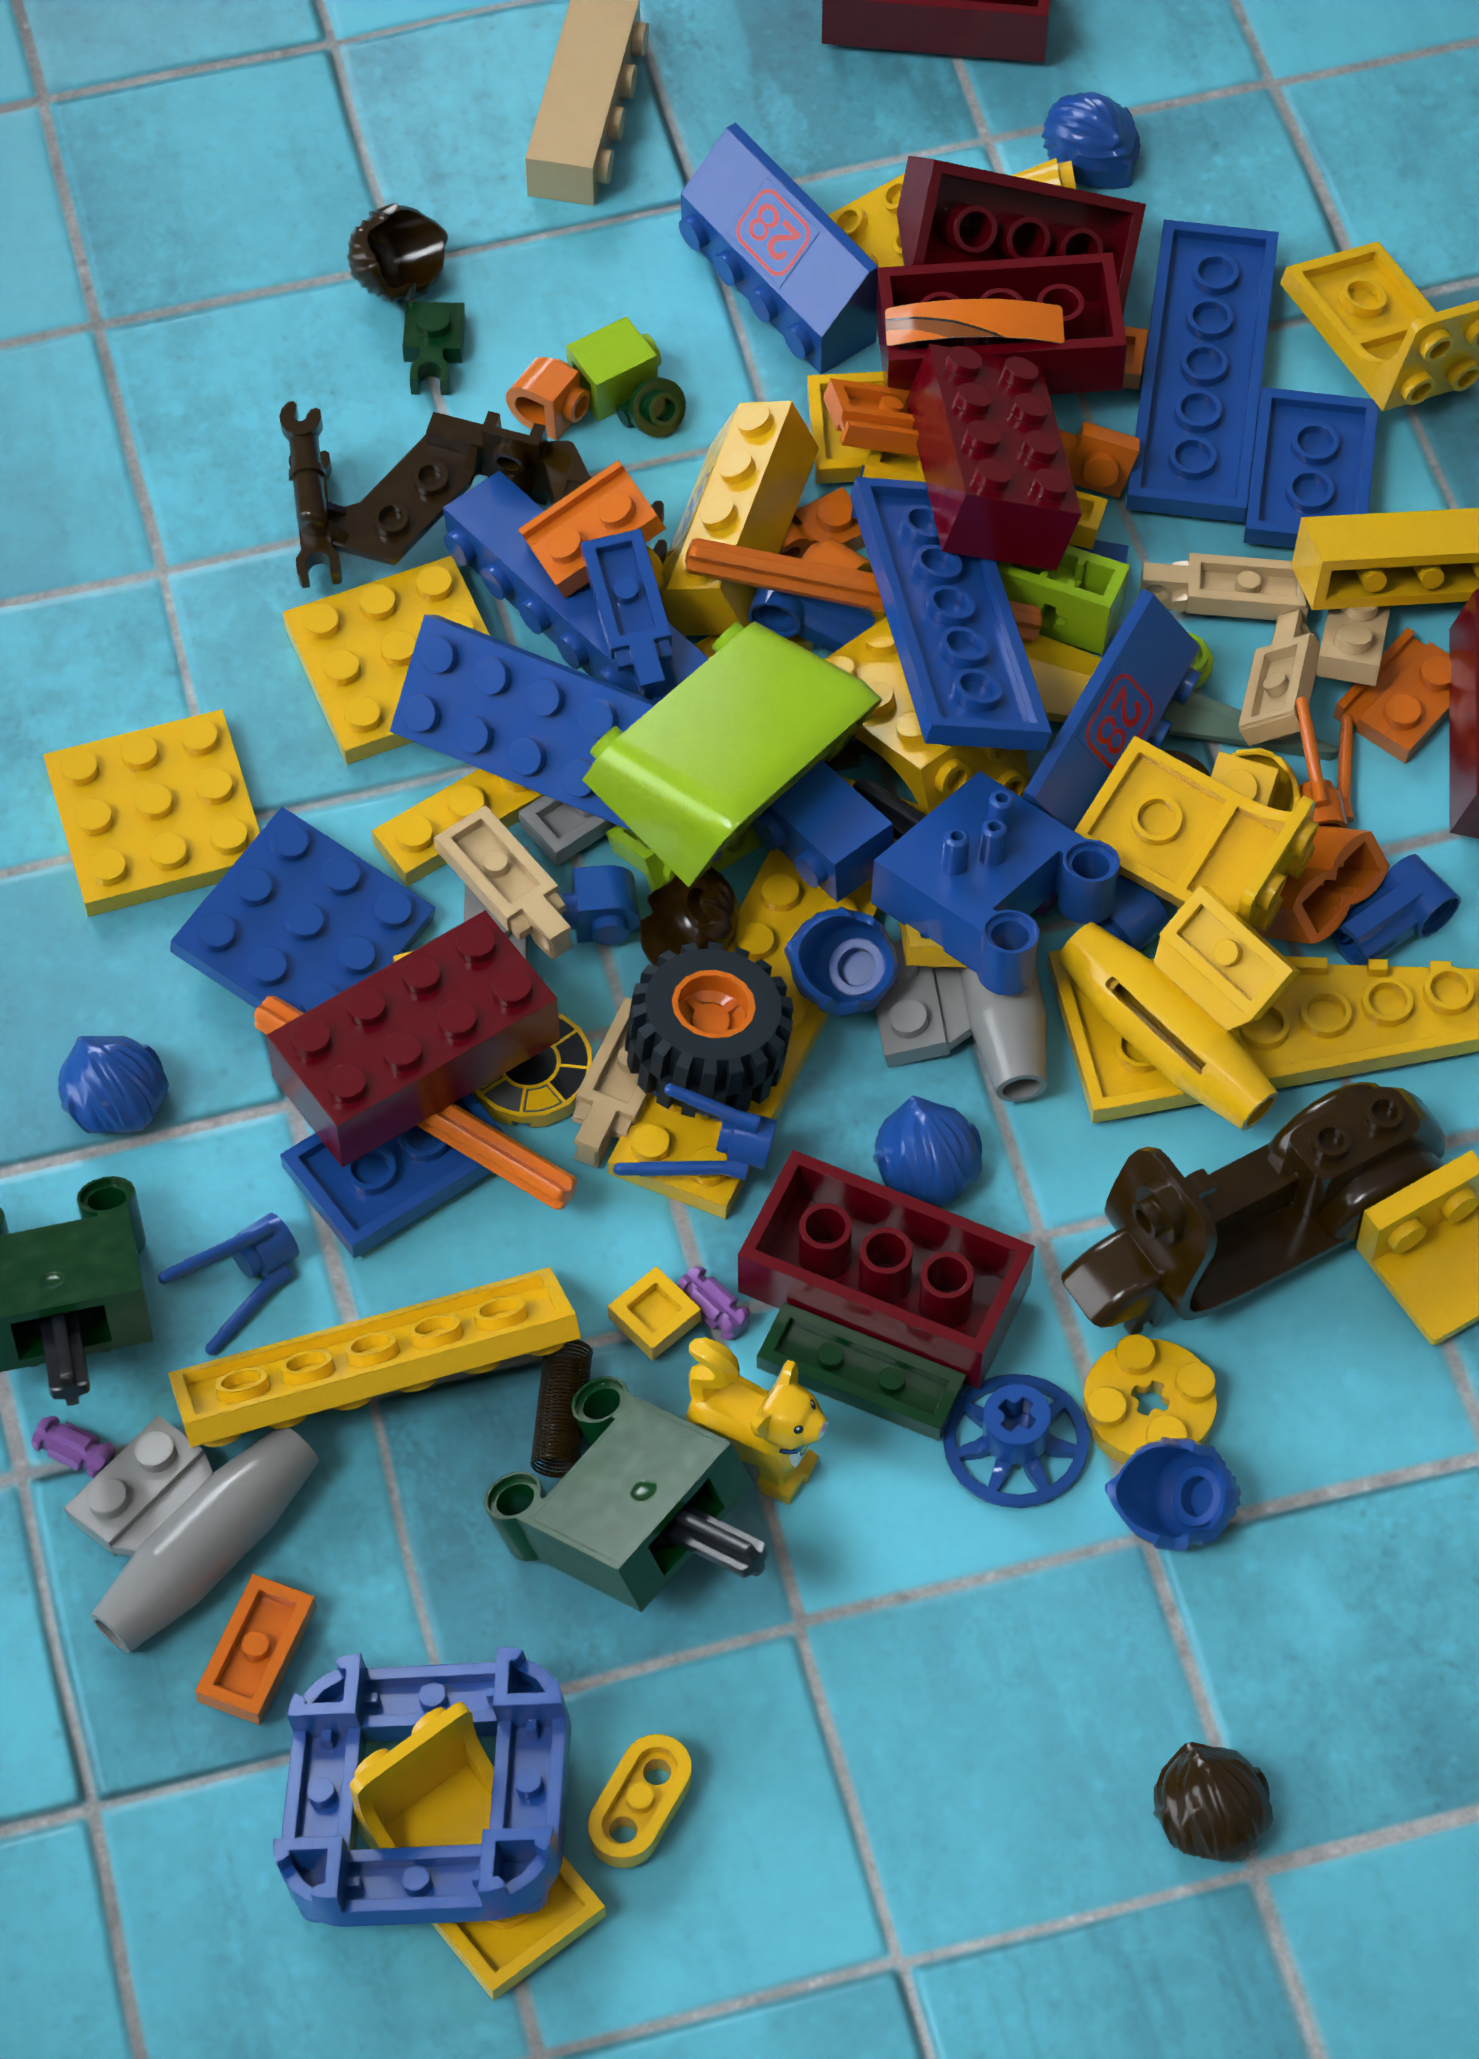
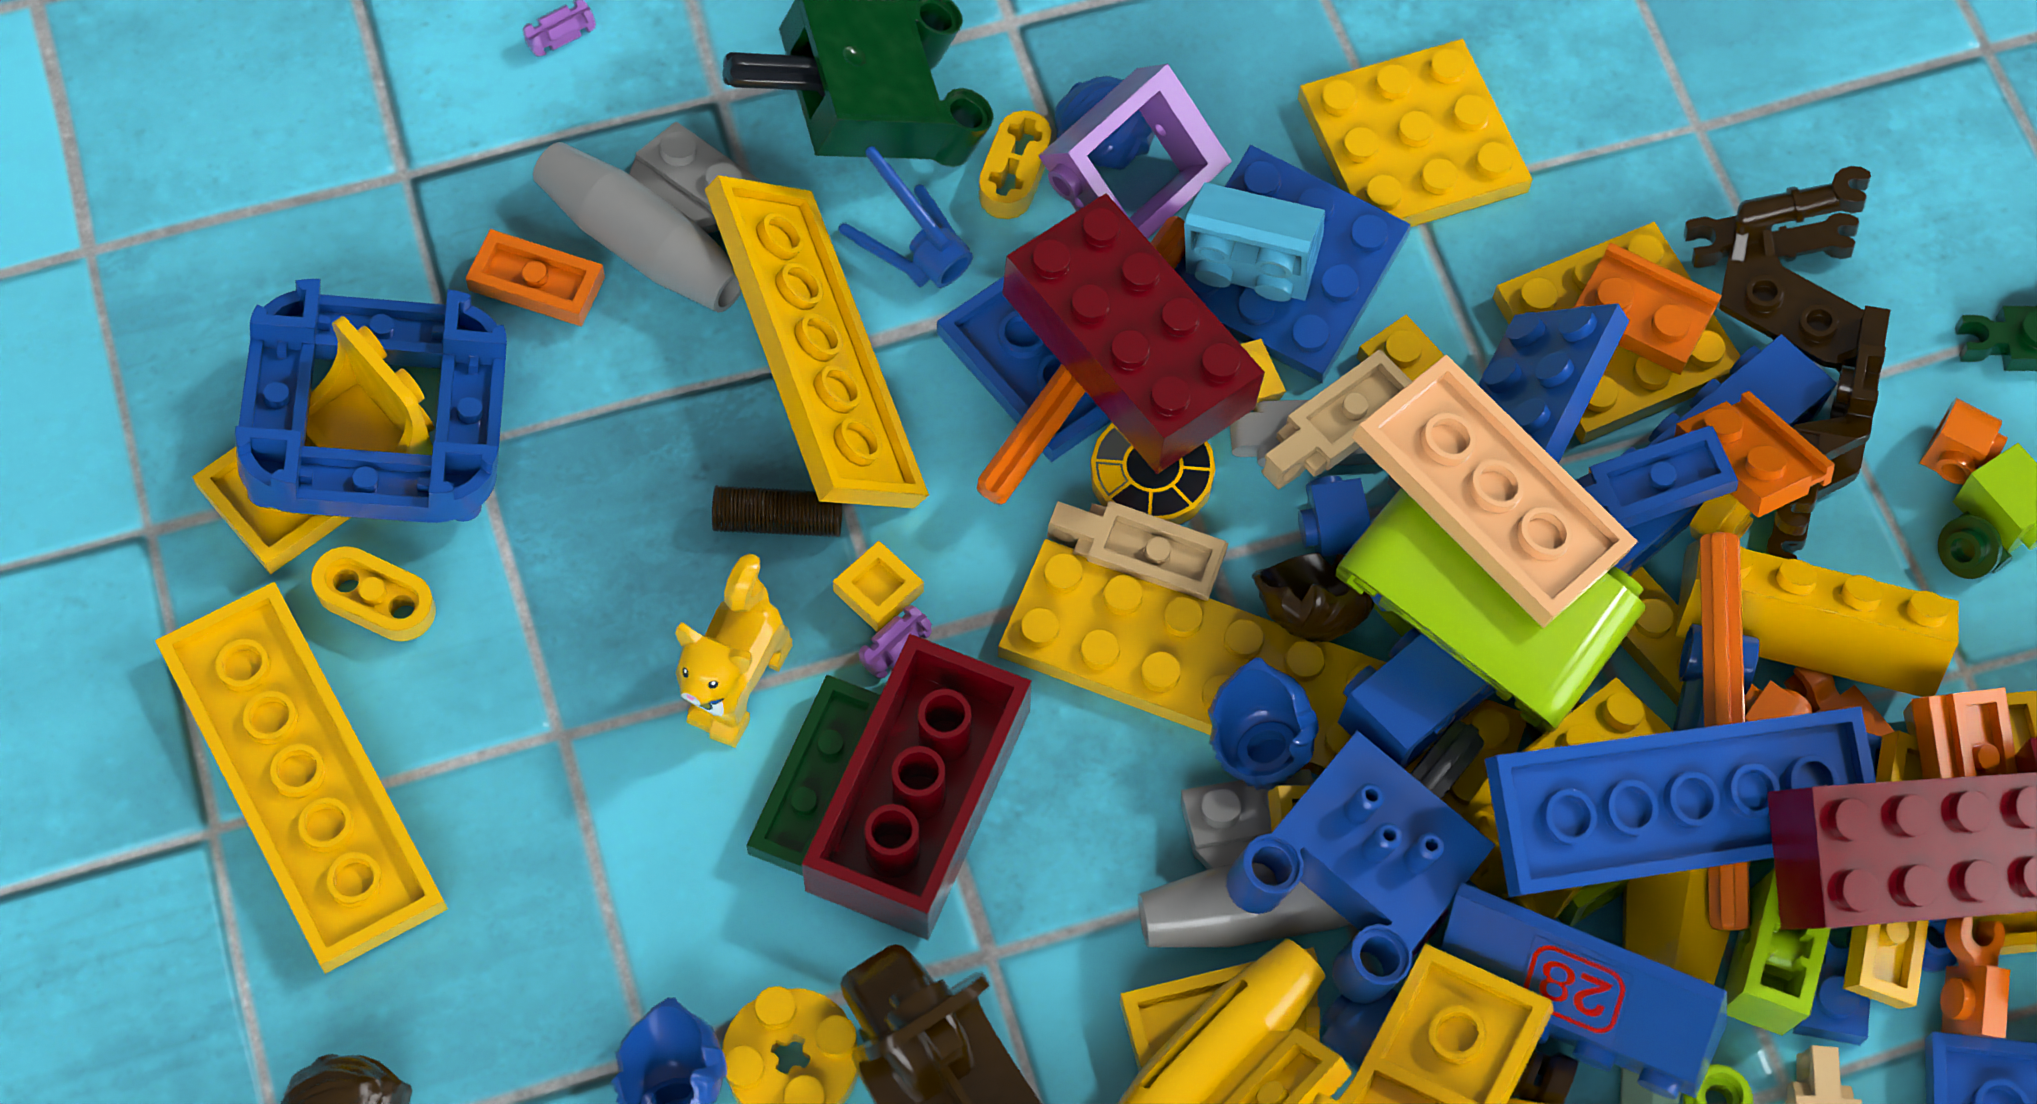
camera: 85 degrees right, 5 degrees up
medium lavender piece [31,1416,115,1478] -> none
piece [484,1376,769,1612] -> none
blue plant [613,1083,778,1180] -> none
black wheel [625,942,794,1119] -> none
blue hair [873,1095,982,1207] -> none
blue wheel [943,1374,1089,1508] -> none
none -> yellow plate [155,581,448,974]
none -> yellow beam [979,110,1052,219]
none -> medium lavender window [1039,63,1232,239]
none -> medium azure slope [1184,182,1325,302]
none -> light nougat plate [1351,354,1638,629]
none -> orange plate [1573,242,1722,375]

